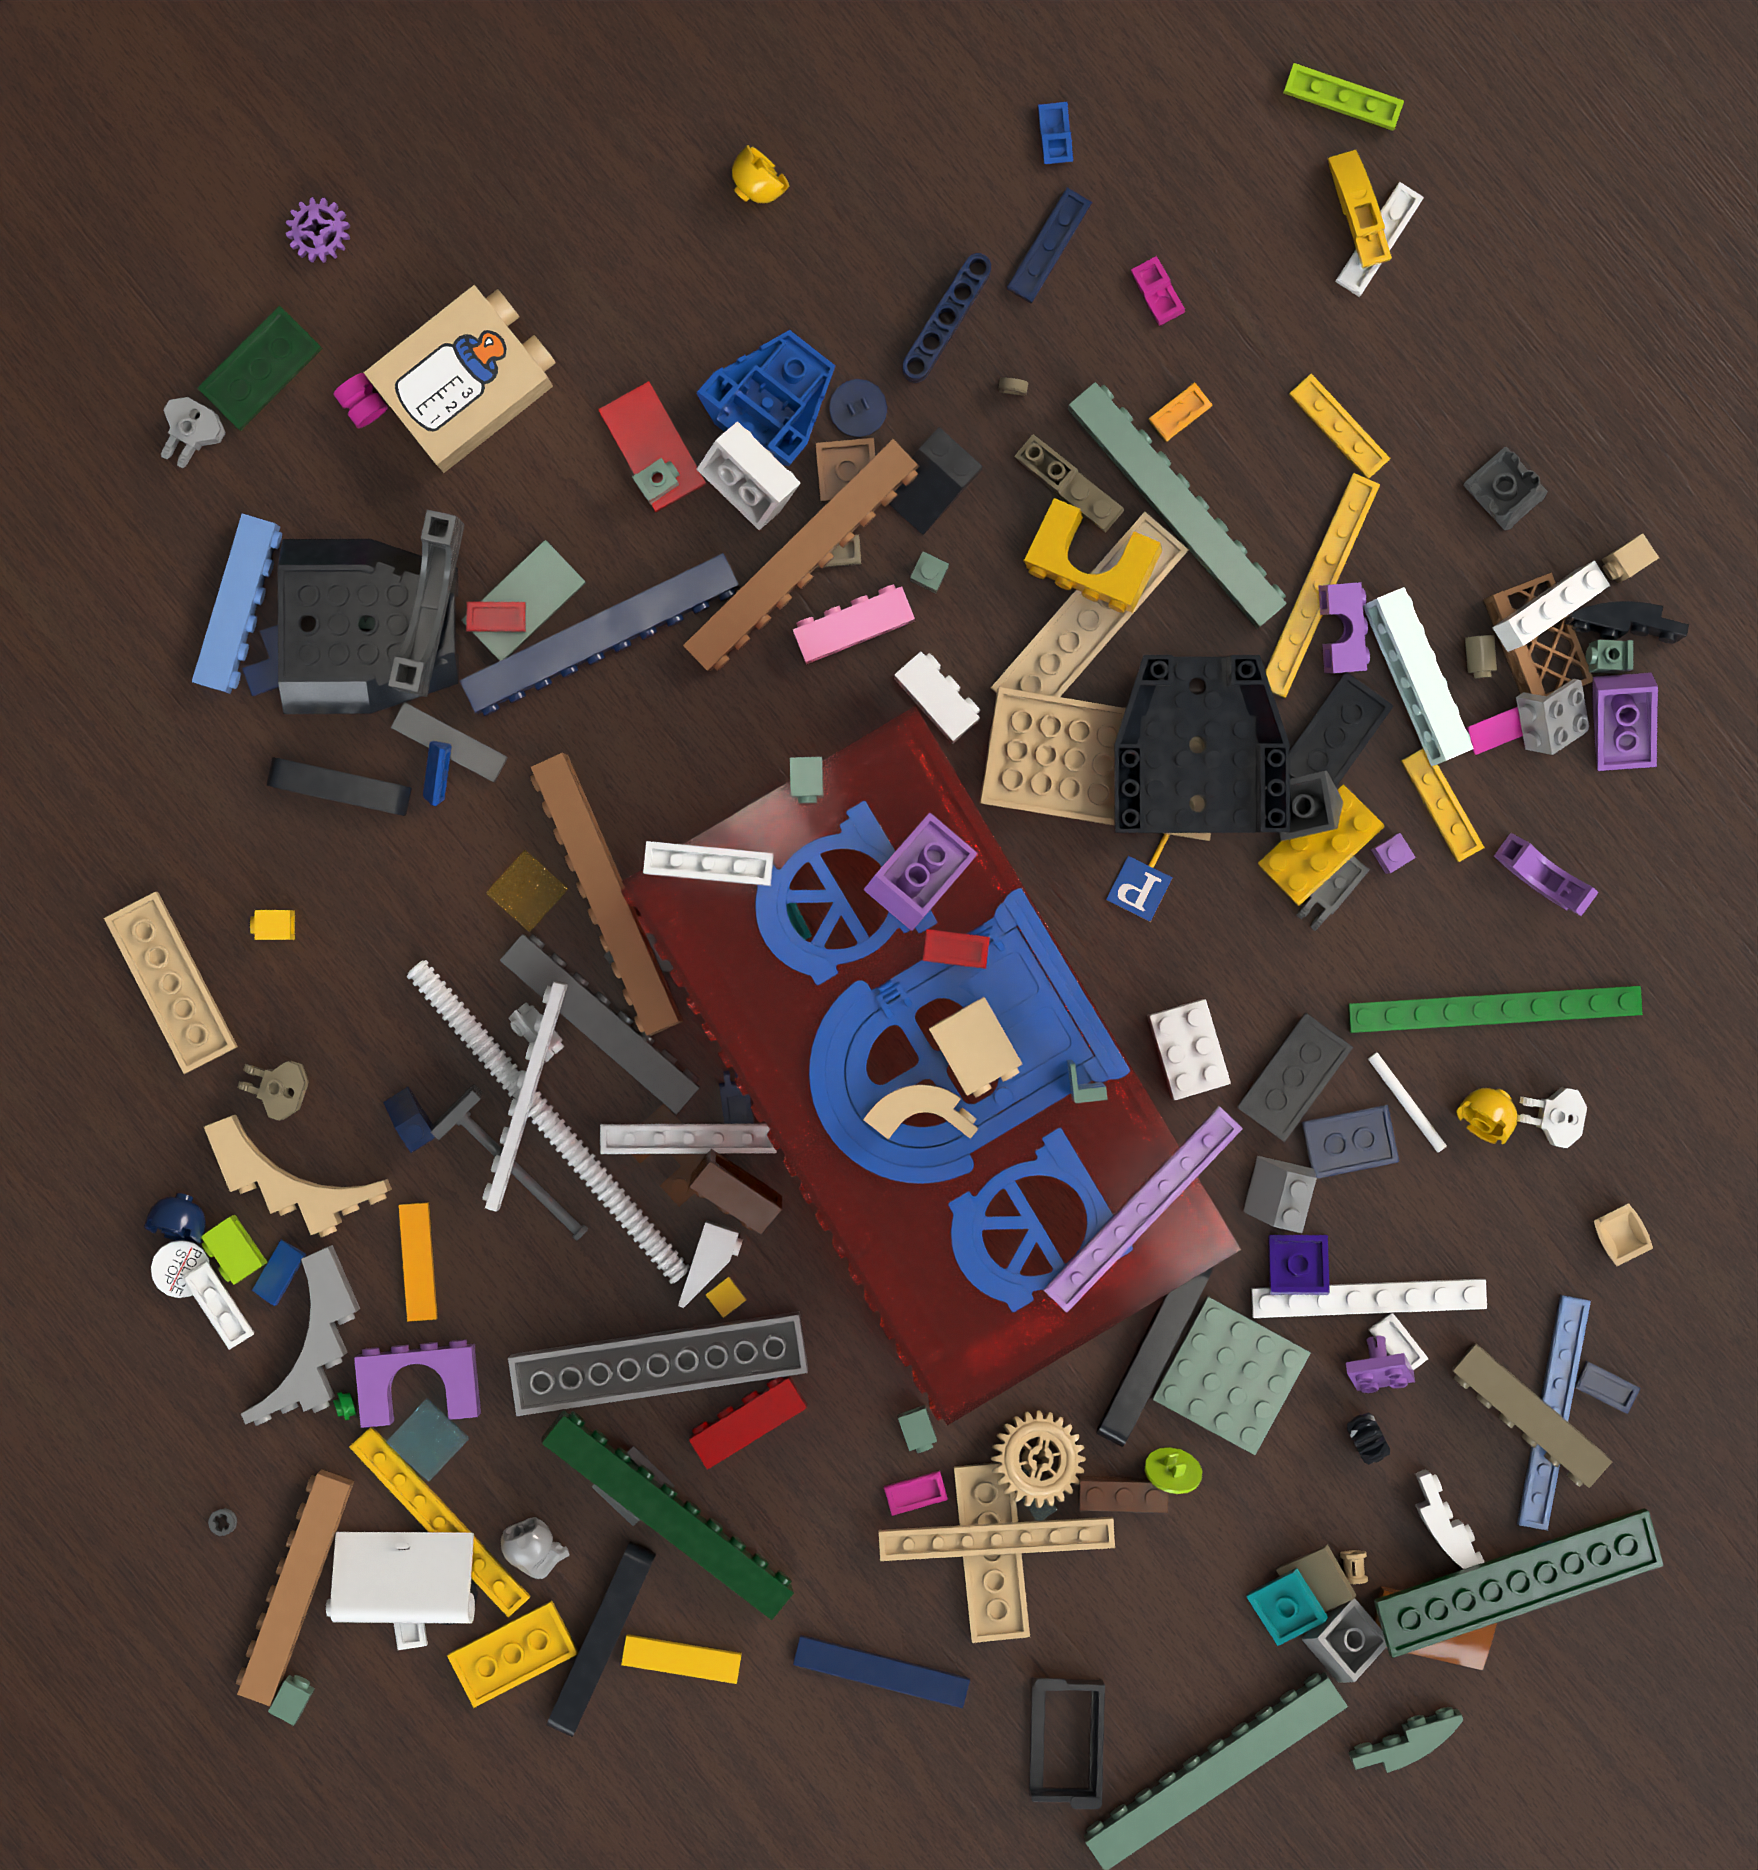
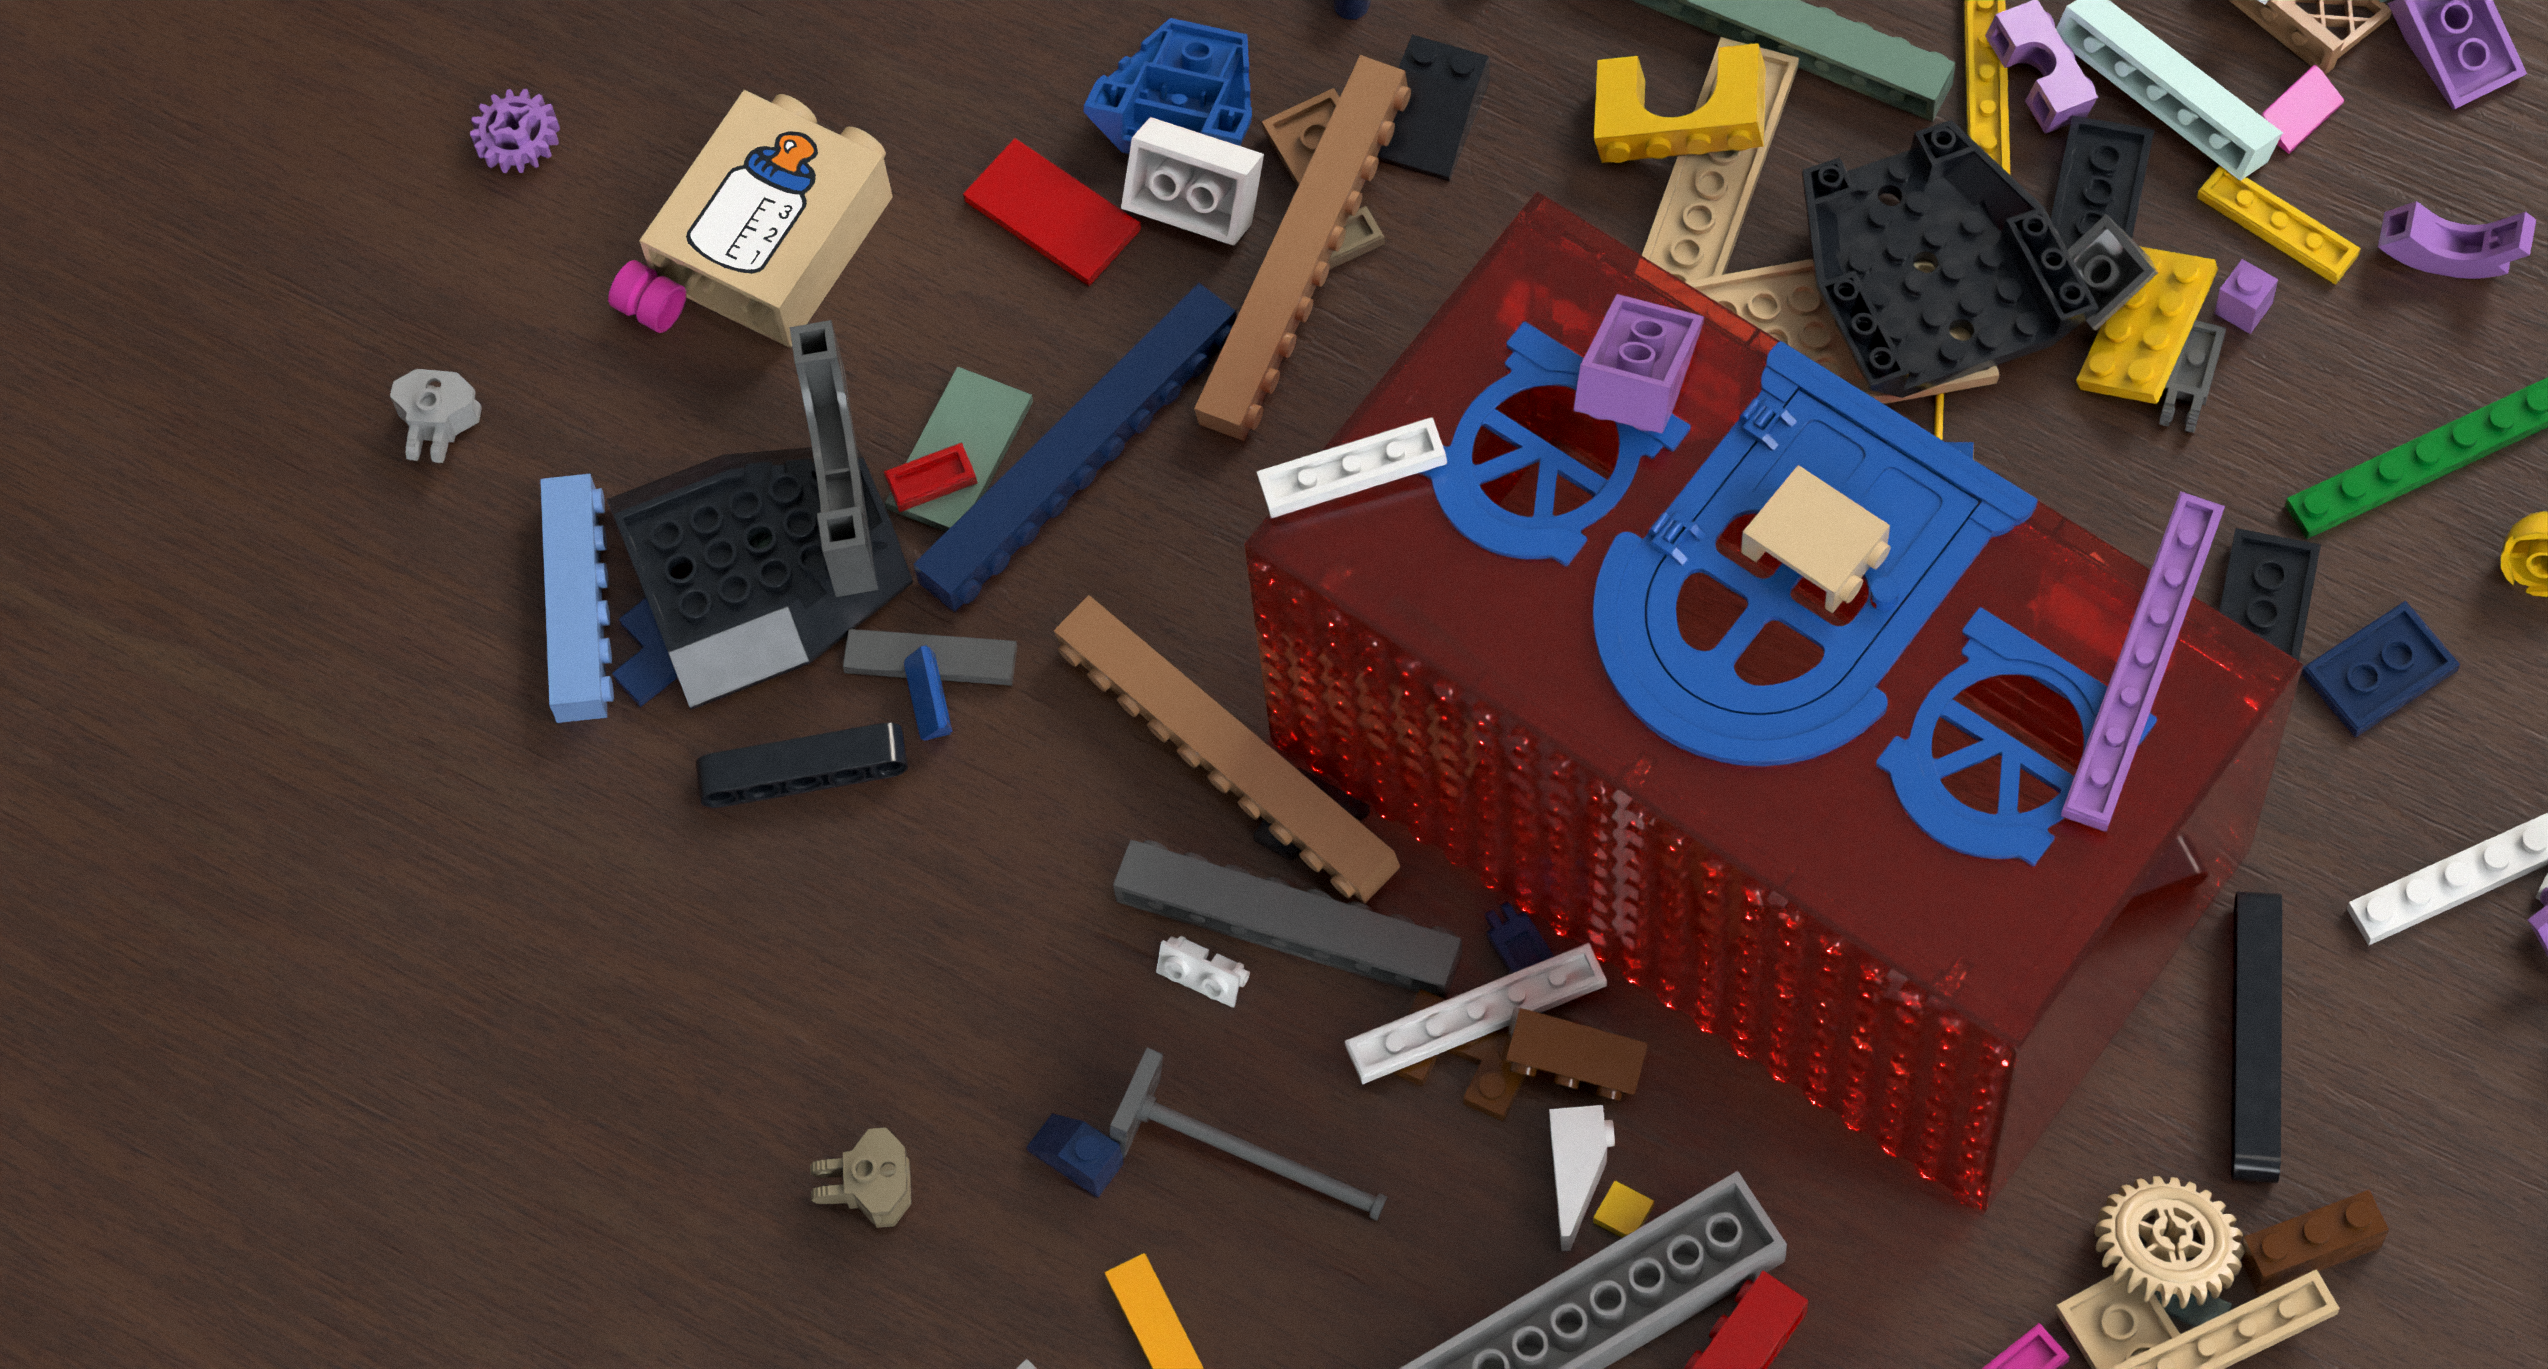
camera: 15 degrees left, 25 degrees down
tan plate [104,892,238,1074] -> none
dark green plate [198,305,323,431] -> none
tan arch [204,1115,392,1237] -> none
yellow brick [250,910,295,940] -> none
white piece [406,960,690,1284] -> none
white plate [483,981,568,1211] -> none
clear yellow tile [486,850,569,932] -> none
sand green brick [632,458,680,505] -> none
sand green brick [790,757,824,804] -> none
bright pink brick [793,584,915,665] -> none
dark blue piece [829,379,887,438] -> none
tan arch [863,1084,978,1139] -> none
sand green brick [898,1405,937,1453] -> none
sand green brick [910,552,949,594] -> none
red tile [922,929,990,969] -> none
dark tan slope [1014,434,1124,533] -> none
sand green panel [1067,1060,1108,1103] -> none
lime piece [1144,1447,1202,1494] -> none
sand green plate [1152,1296,1311,1455] -> none
light grey slope [1243,1156,1317,1233] -> none
dark purple tile [1268,1235,1330,1295] -> none
white bar [1368,1052,1447,1153] -> none
dark tan brick [1465,635,1497,679] -> none
light grey bracket [1516,679,1589,755] -> none

